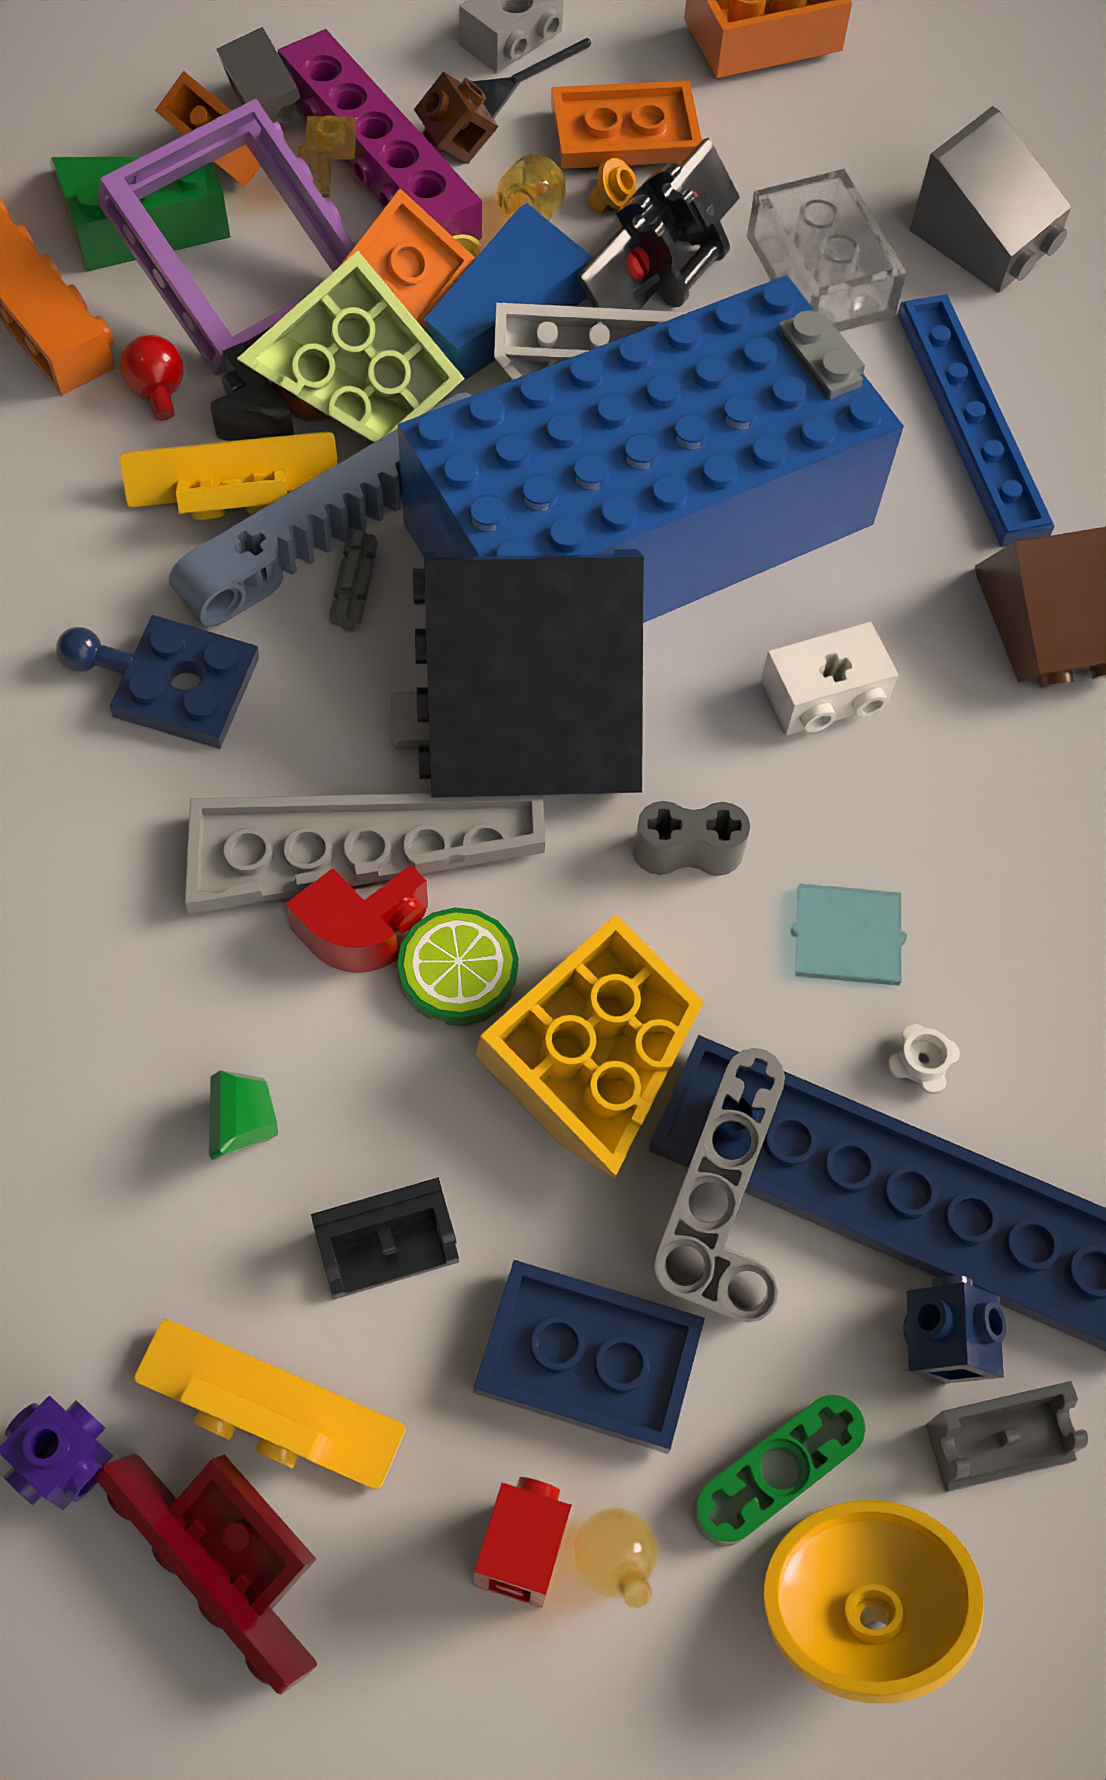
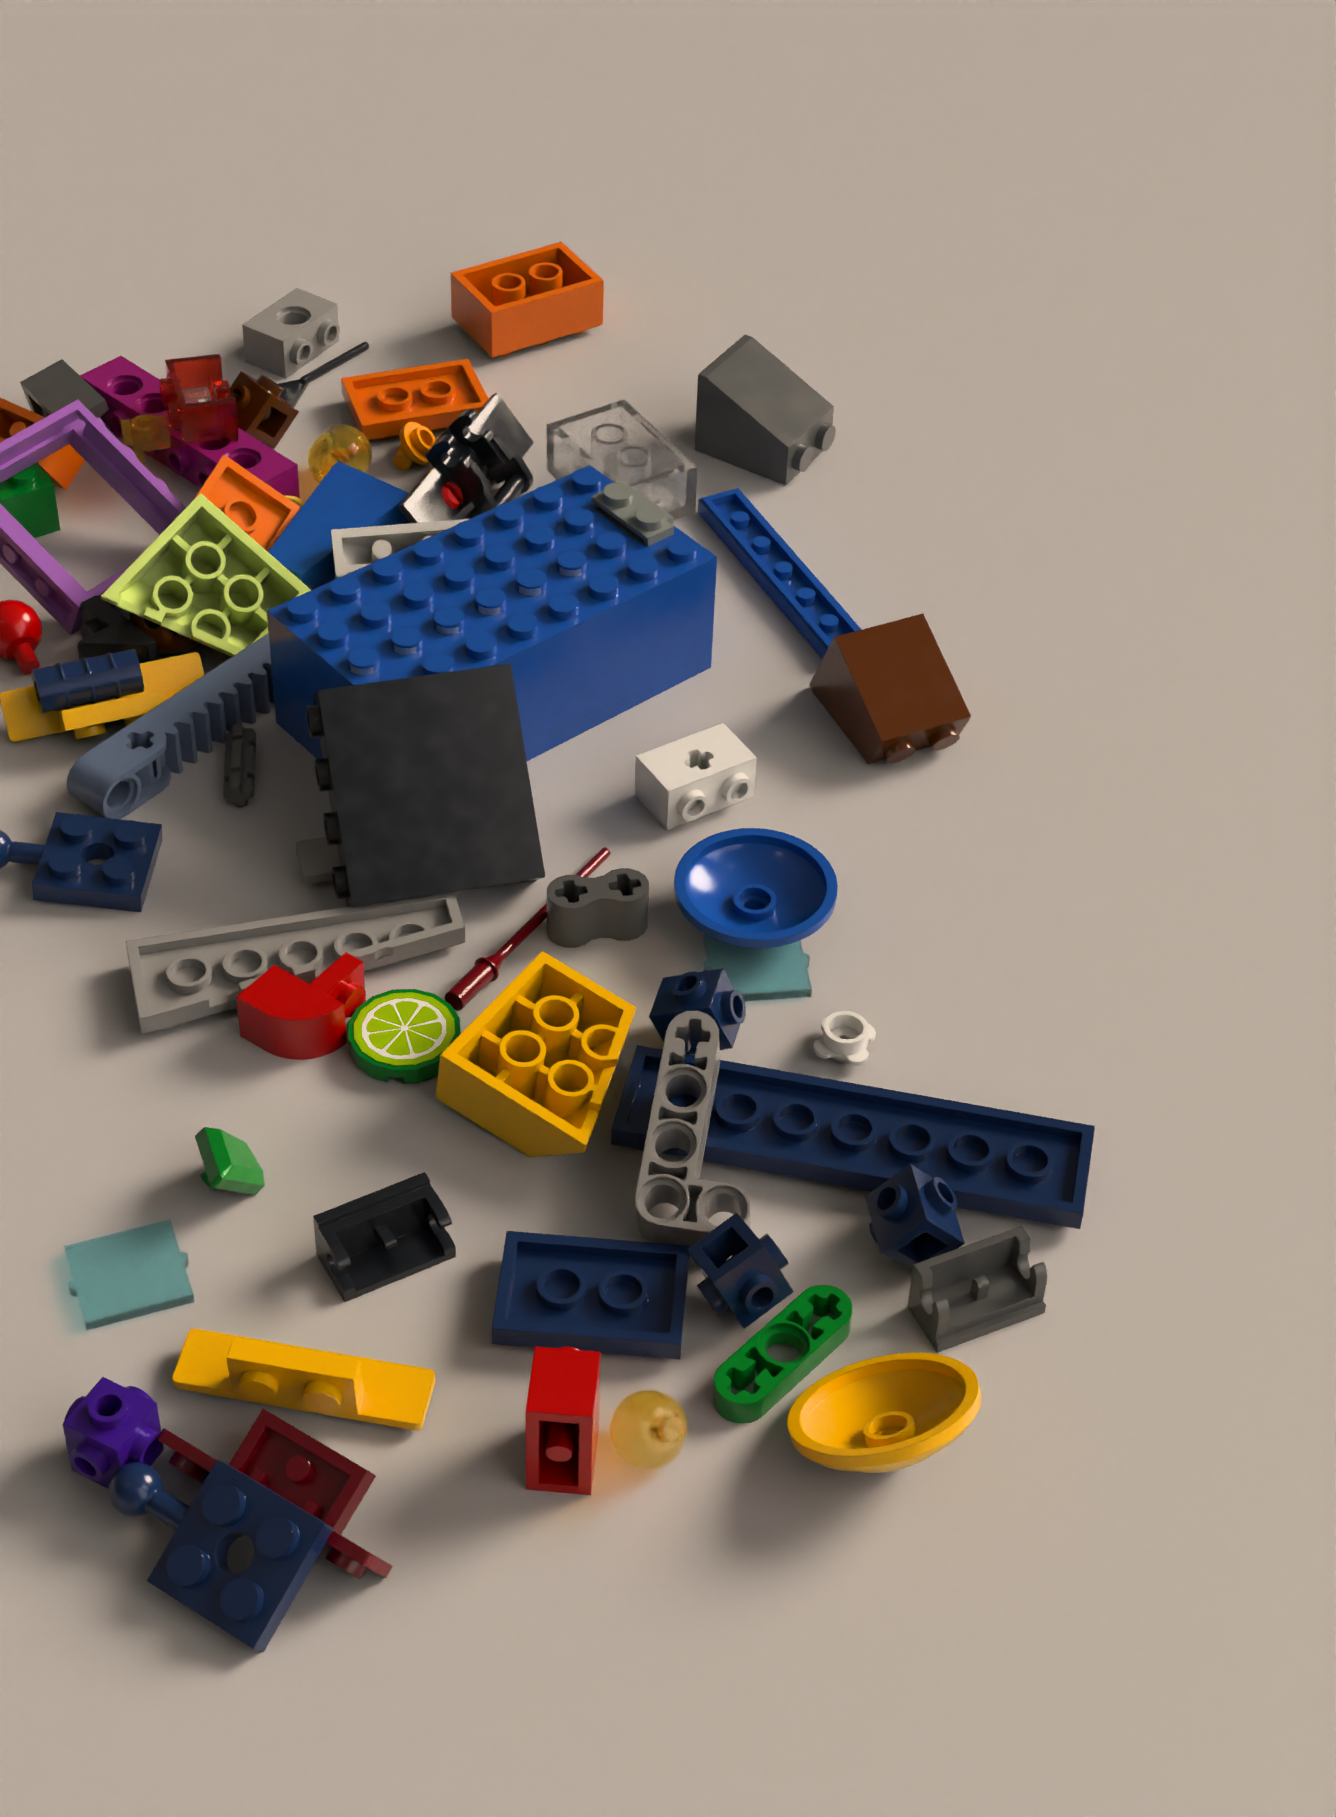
camera: 10 degrees left, 20 degrees down
none -> dark blue axle [32,649,144,713]
none -> clear light blue piece [64,1219,195,1330]
none -> dark blue plate [108,1459,334,1652]
none -> clear red window [159,354,239,443]
none -> dark red piece [445,847,611,1011]
none -> dark blue brick [649,968,746,1054]
none -> blue dish [674,828,838,949]
none -> dark blue brick [686,1213,794,1329]

